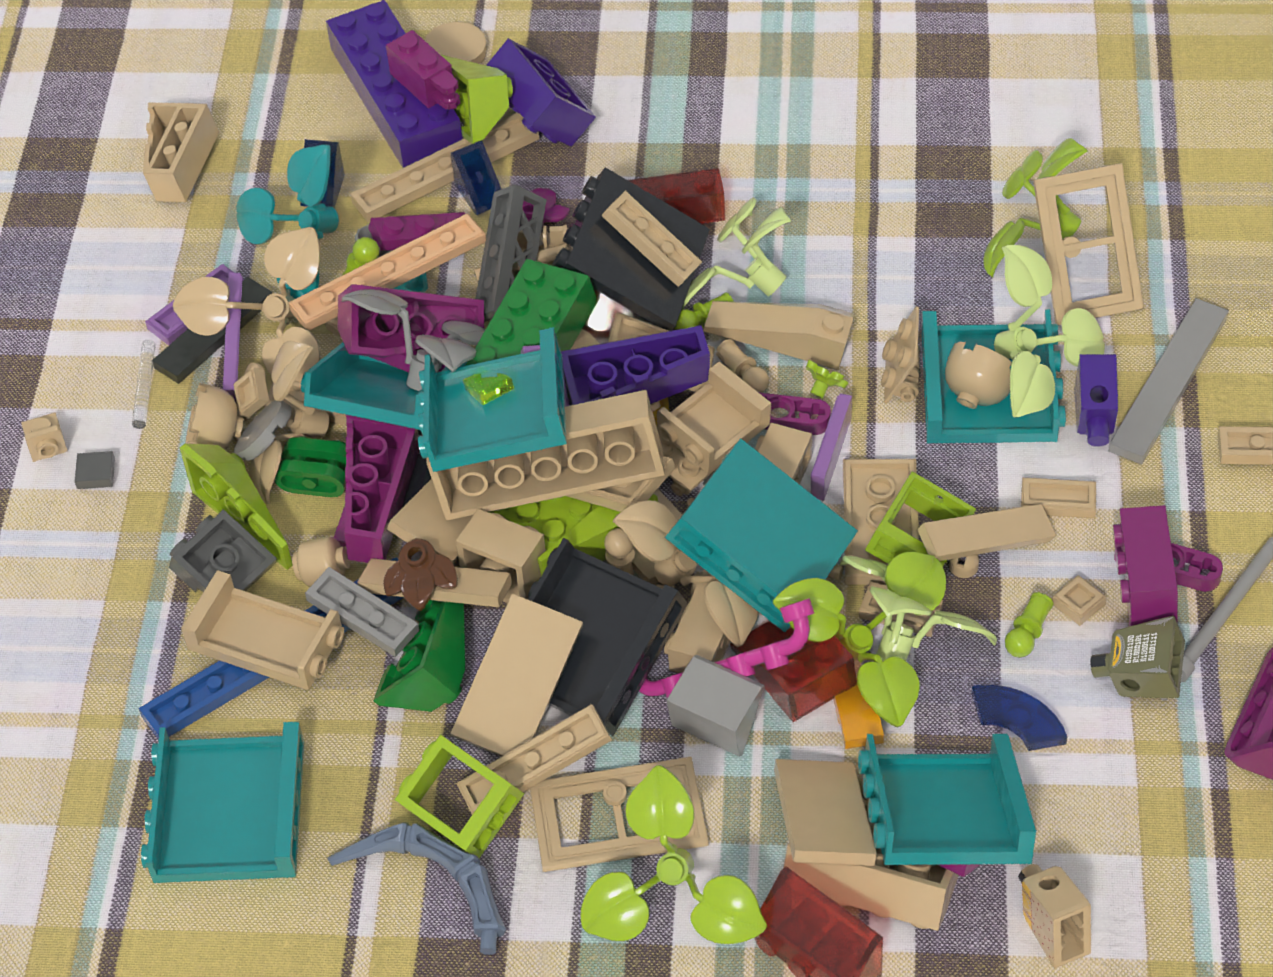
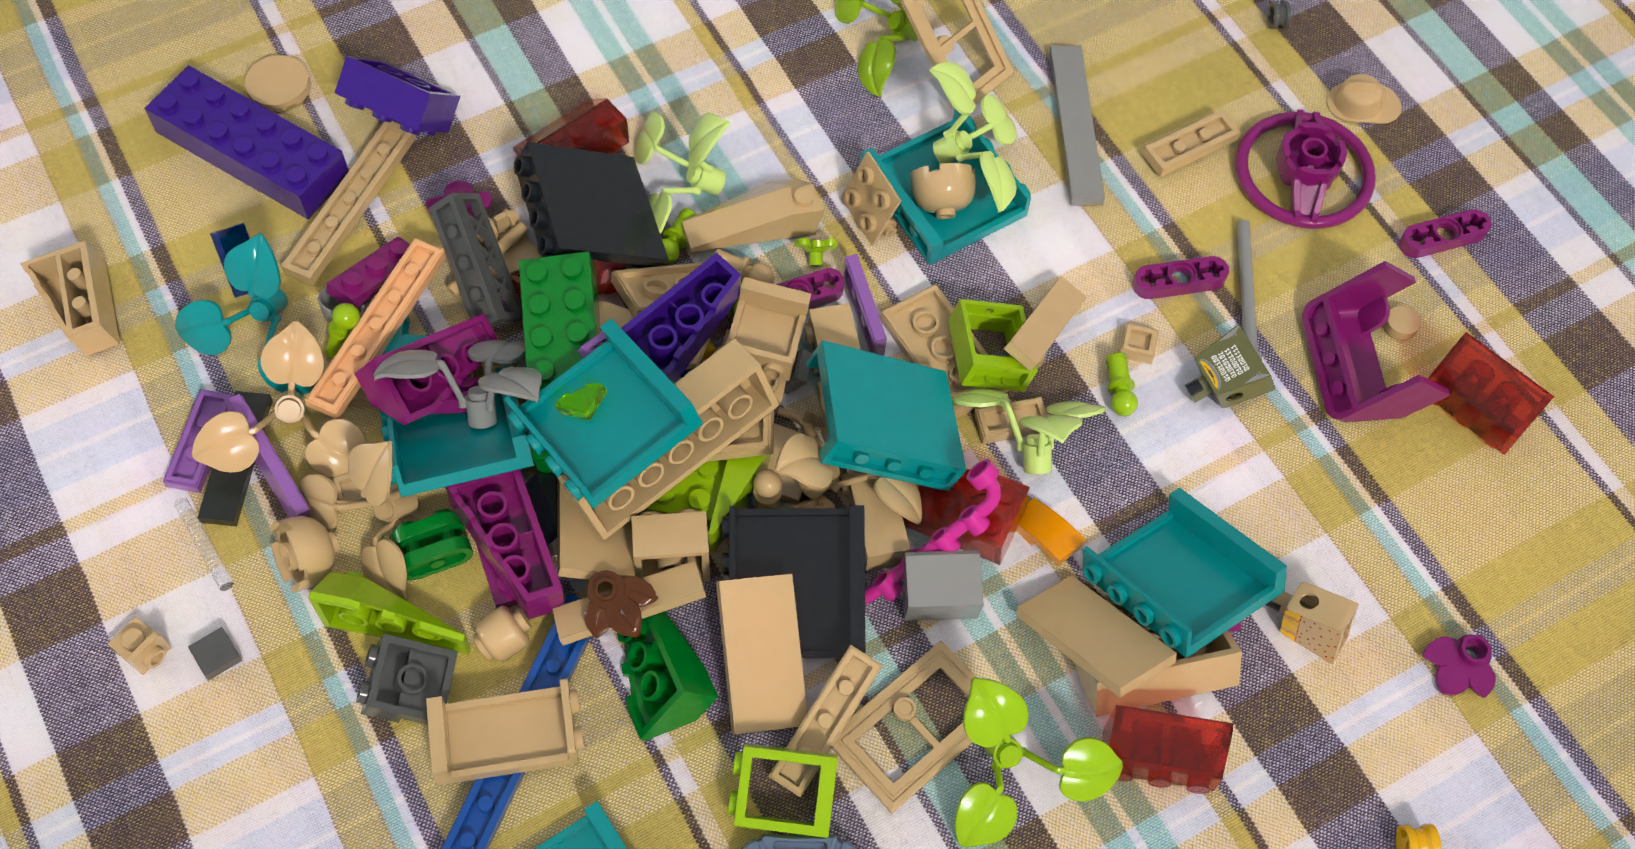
camera: 40 degrees left, 10 degrees up
tan tile [233,368,269,417] -> none
light grey tile [234,400,292,461] -> none
light grey plate [305,567,419,657] -> none
magenta hinge [386,30,460,110] -> none
lime wedge [440,54,513,145] -> none
clear blue slope [450,140,502,215] -> none
tan plate [602,190,702,287] -> none
lime plant [772,552,946,728] -> none
clear blue tile [971,685,1067,751] -> none
tan tile [1021,477,1096,519] -> none
dark purple torso [1074,354,1118,447] -> none
magenta wedge [1113,505,1178,627] -> none

